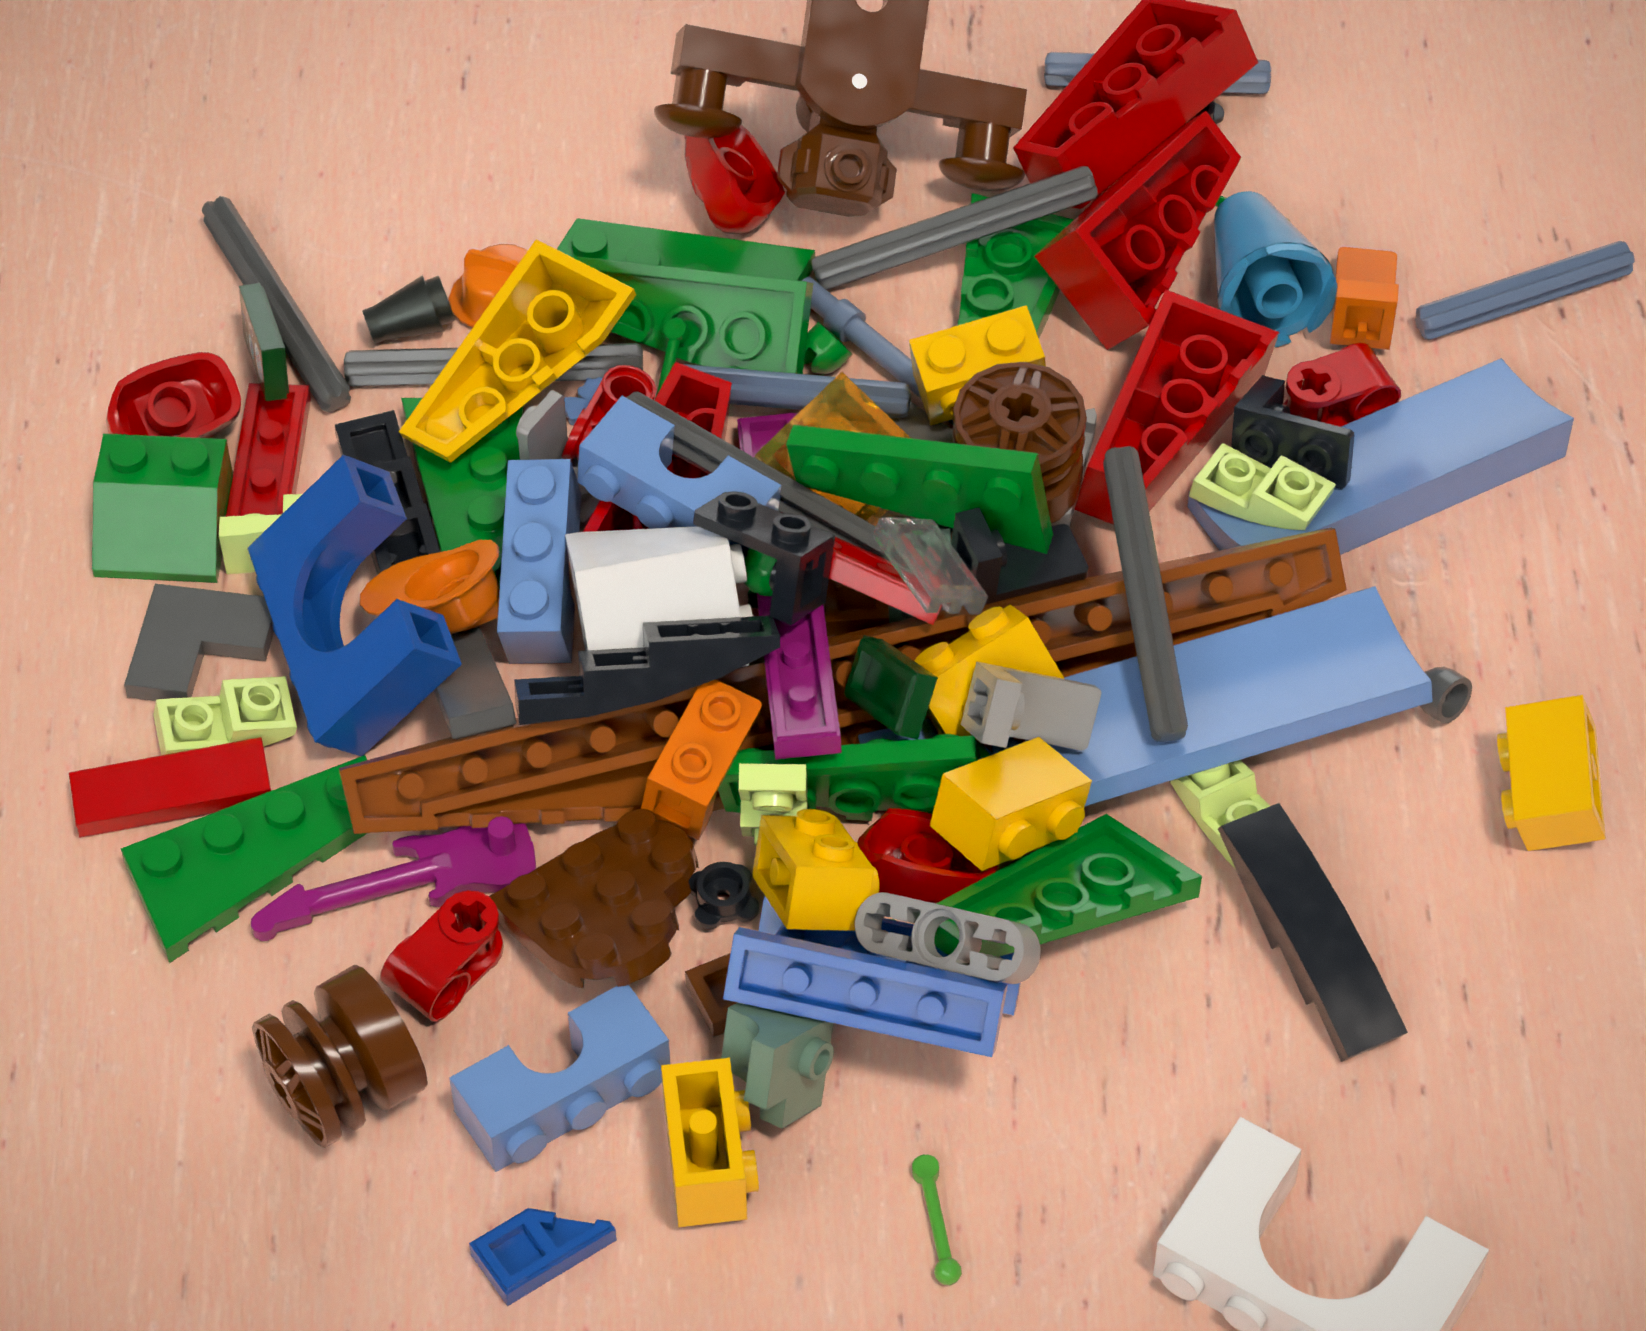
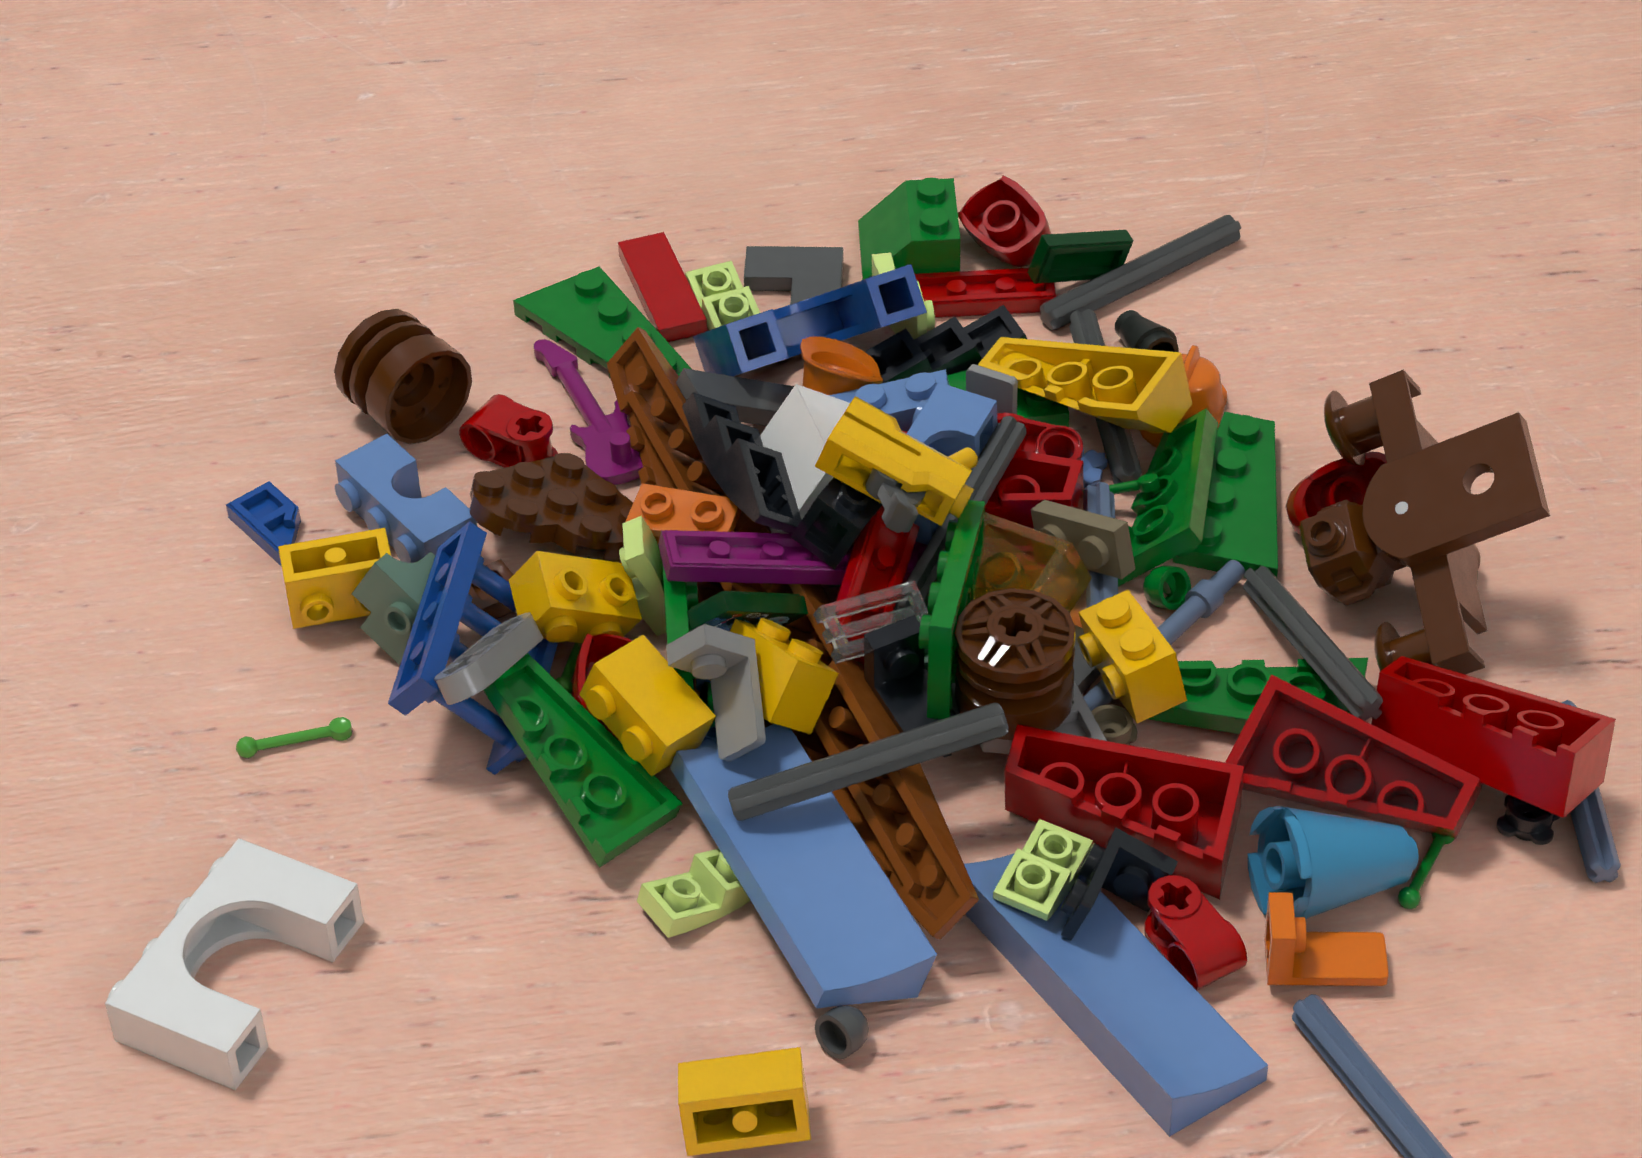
camera: 85 degrees right, 10 degrees down
black slope [1218,803,1408,1062] -> none
none -> yellow piece [815,396,978,533]
none -> dark tan plate [1030,500,1135,579]

